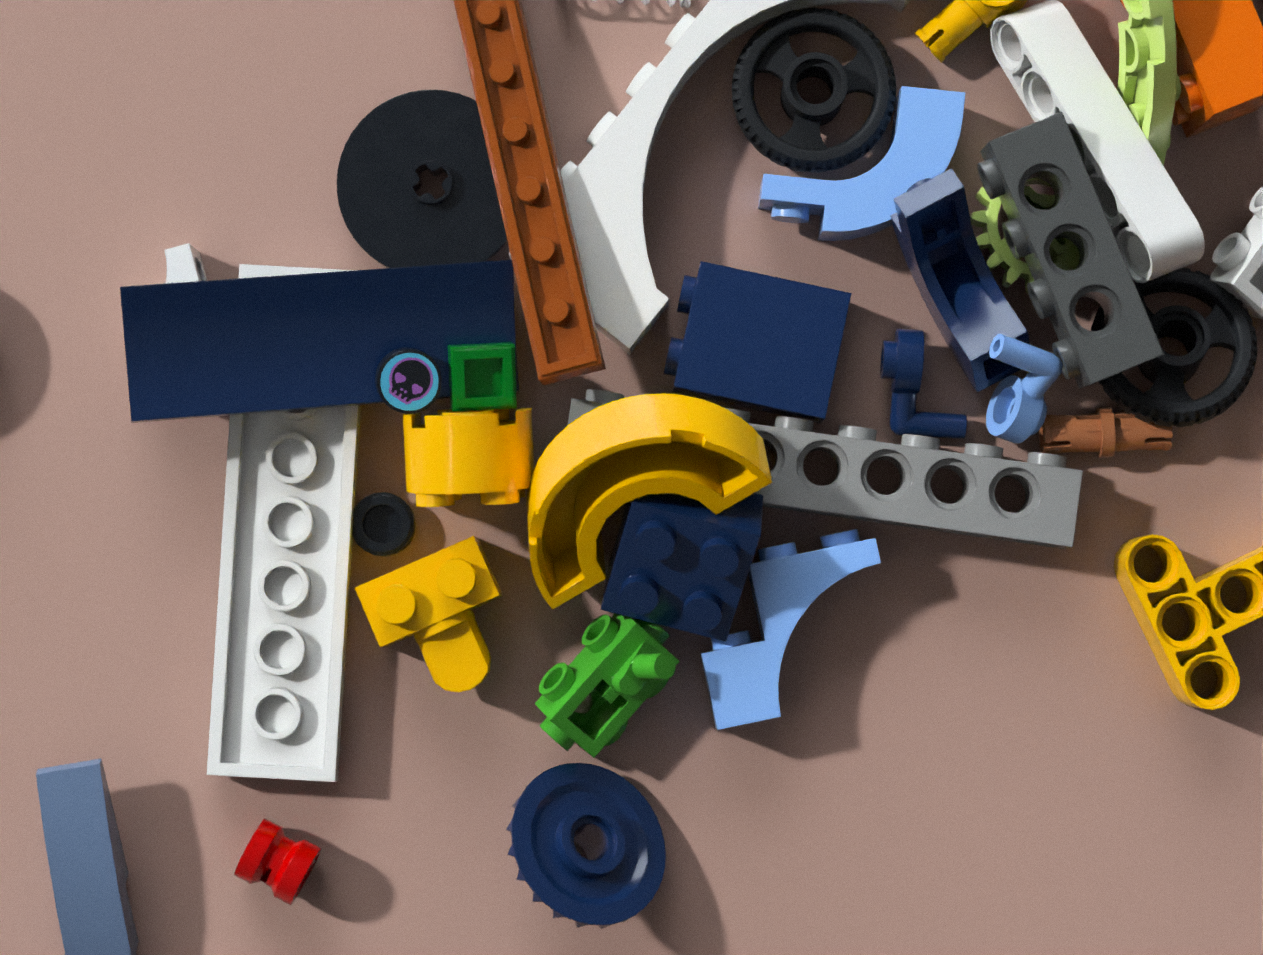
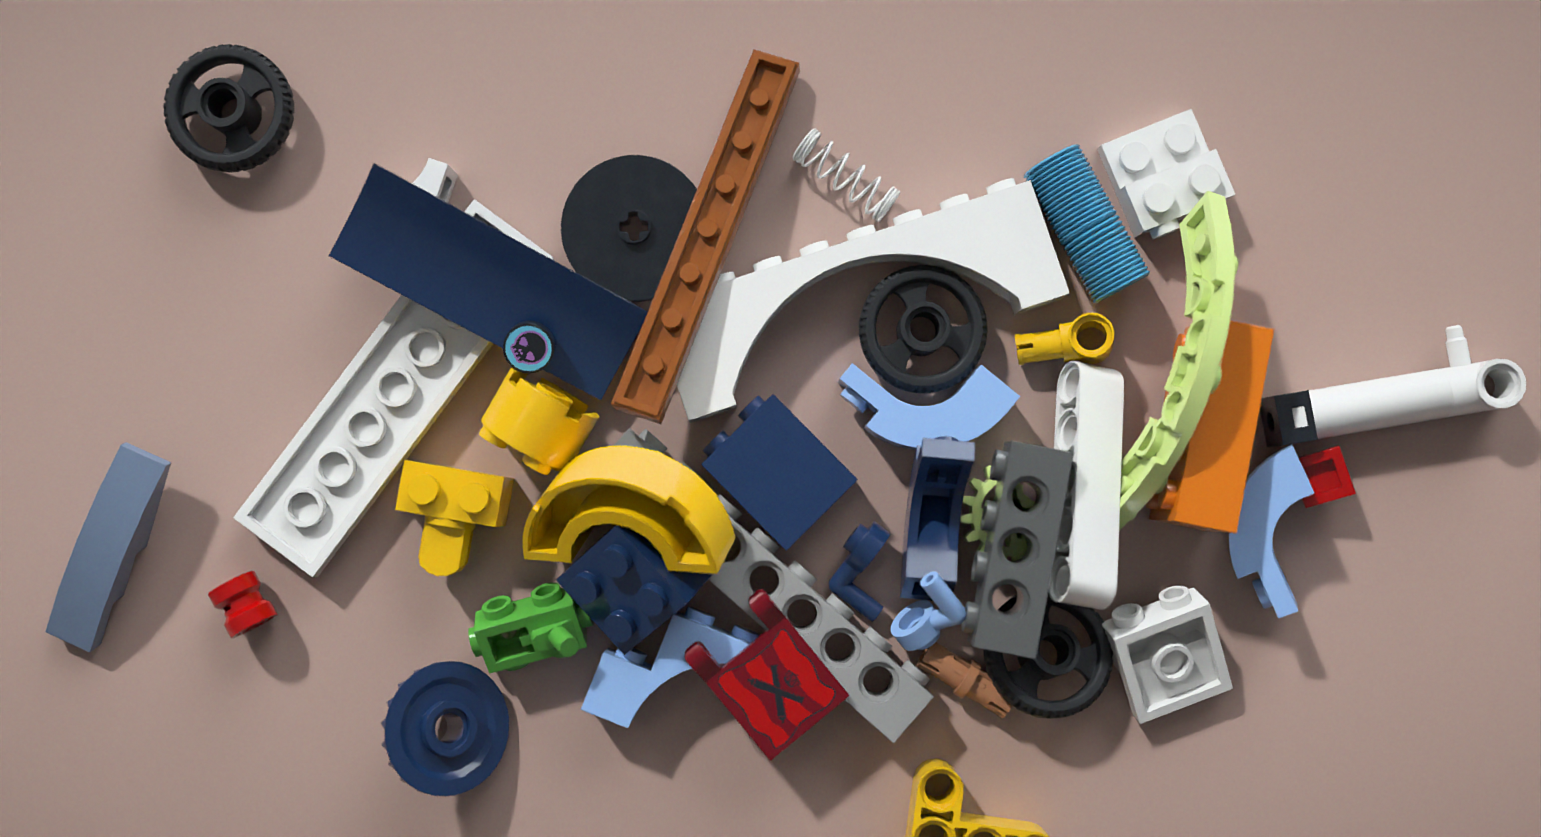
camera: 30 degrees right, 0 degrees up
black tile [352,492,416,557] -> none
green tile [448,342,517,411] -> none
none -> flag [685,589,850,761]

